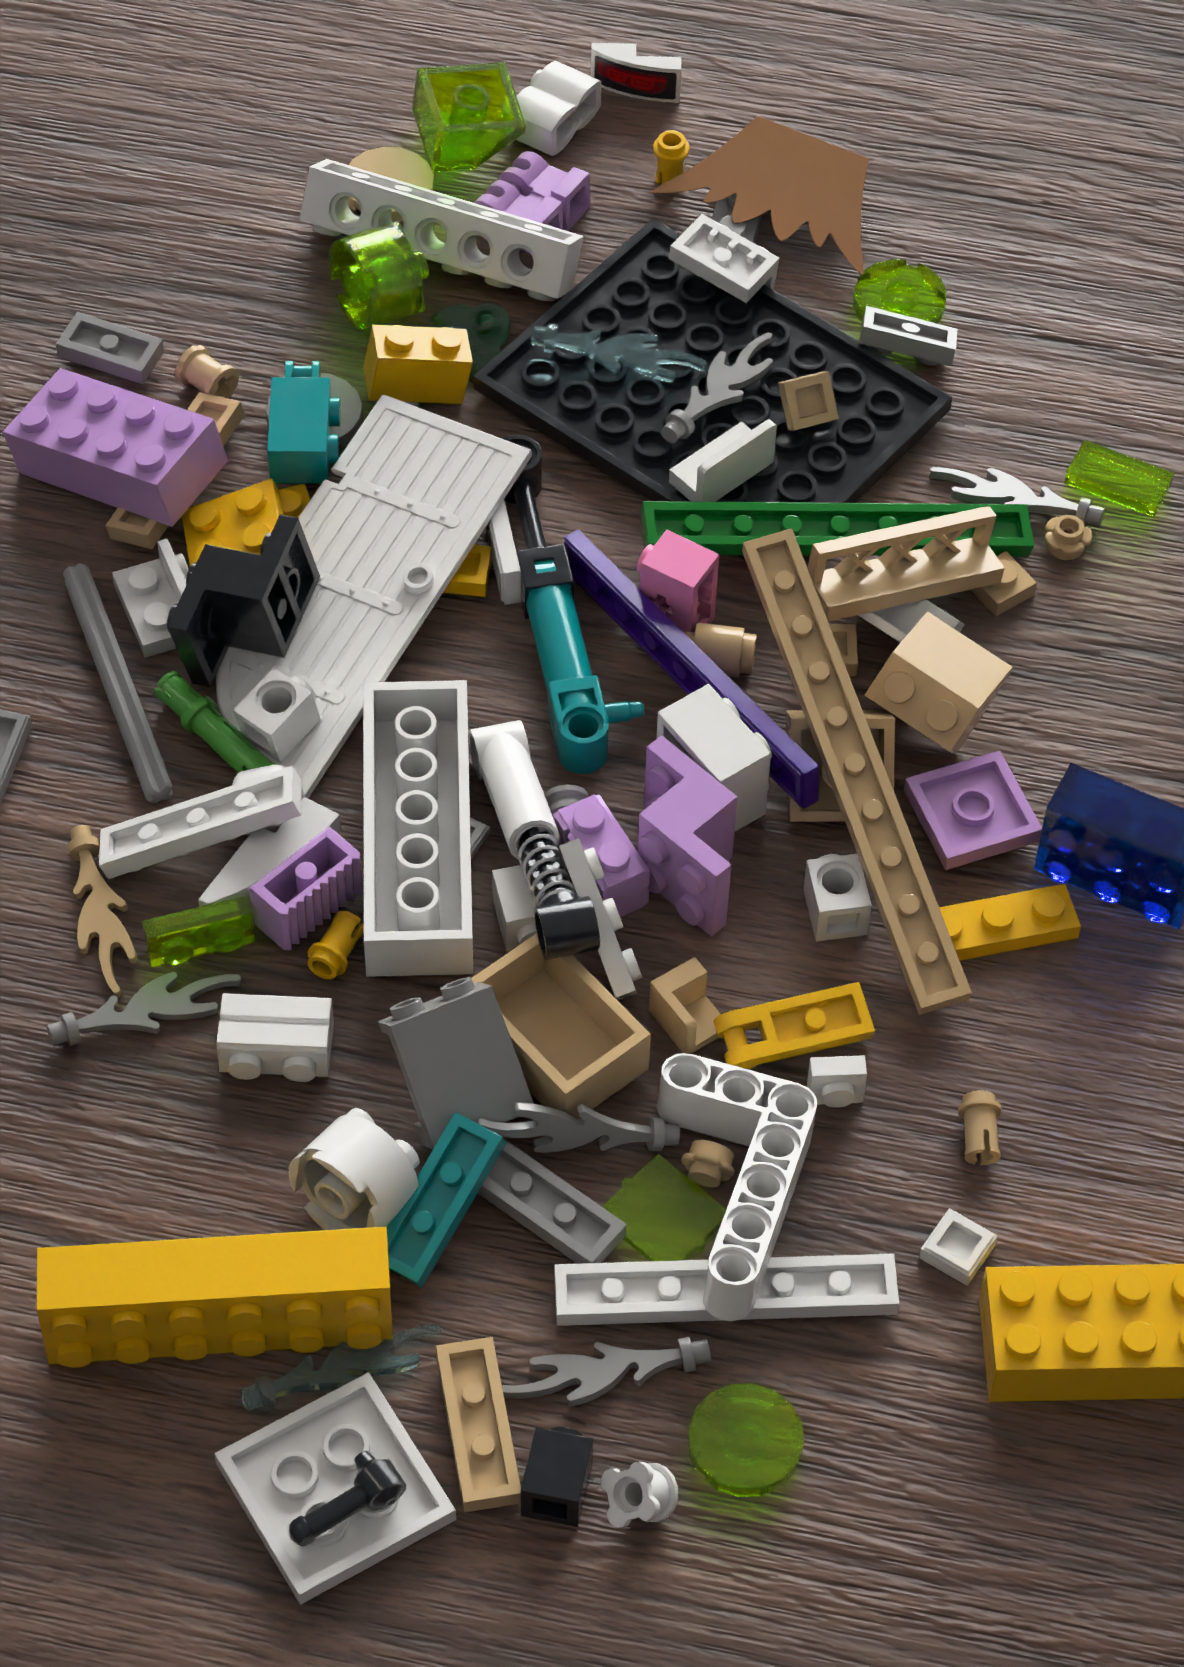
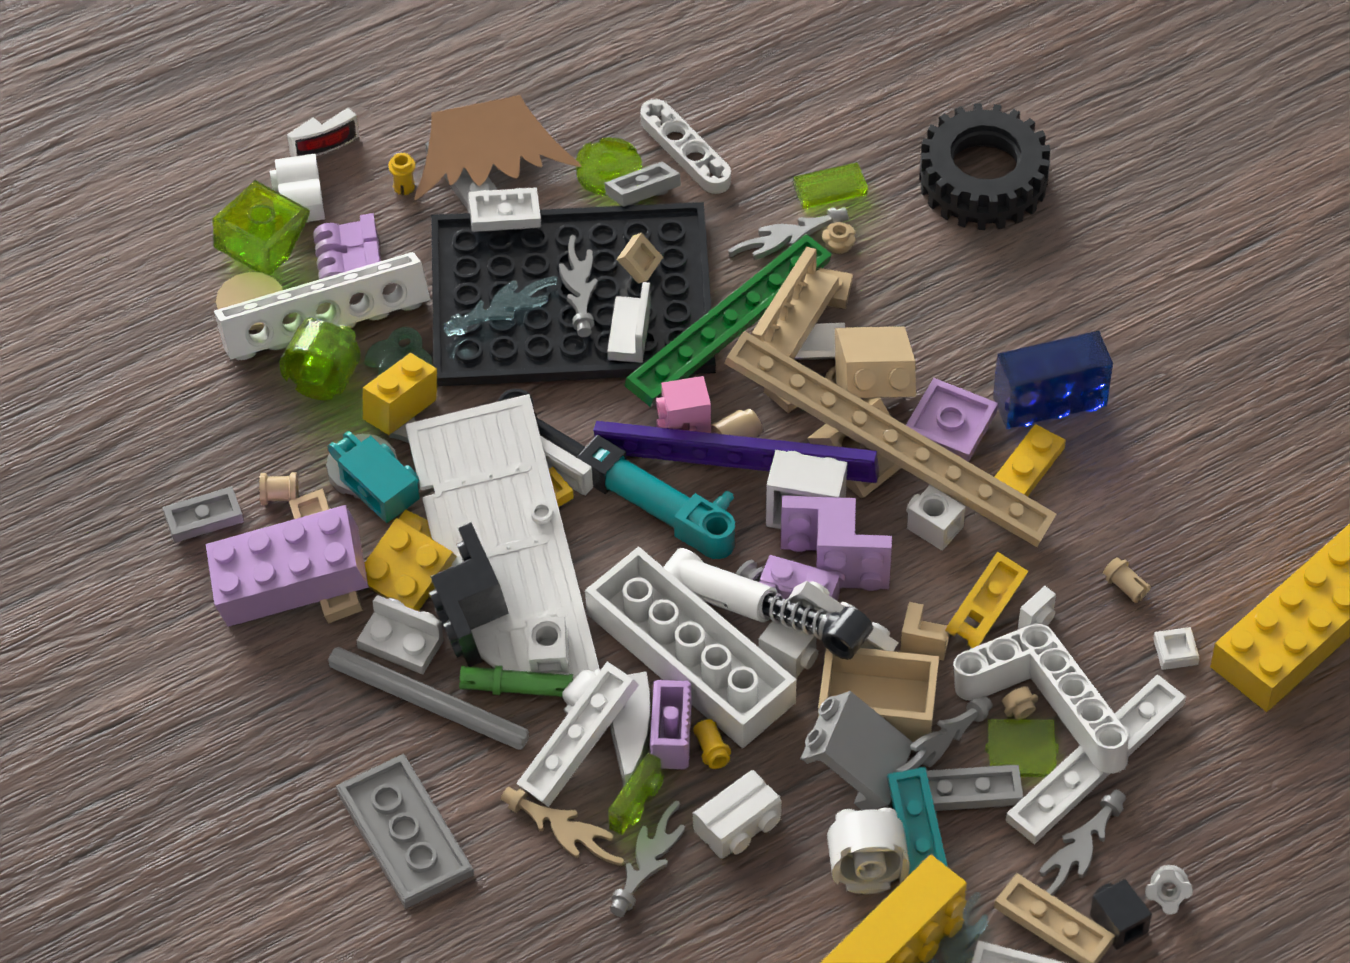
camera: 40 degrees left, 0 degrees up
clear neon green tile [688,1383,804,1497] -> none
none -> white beam [640,99,731,194]

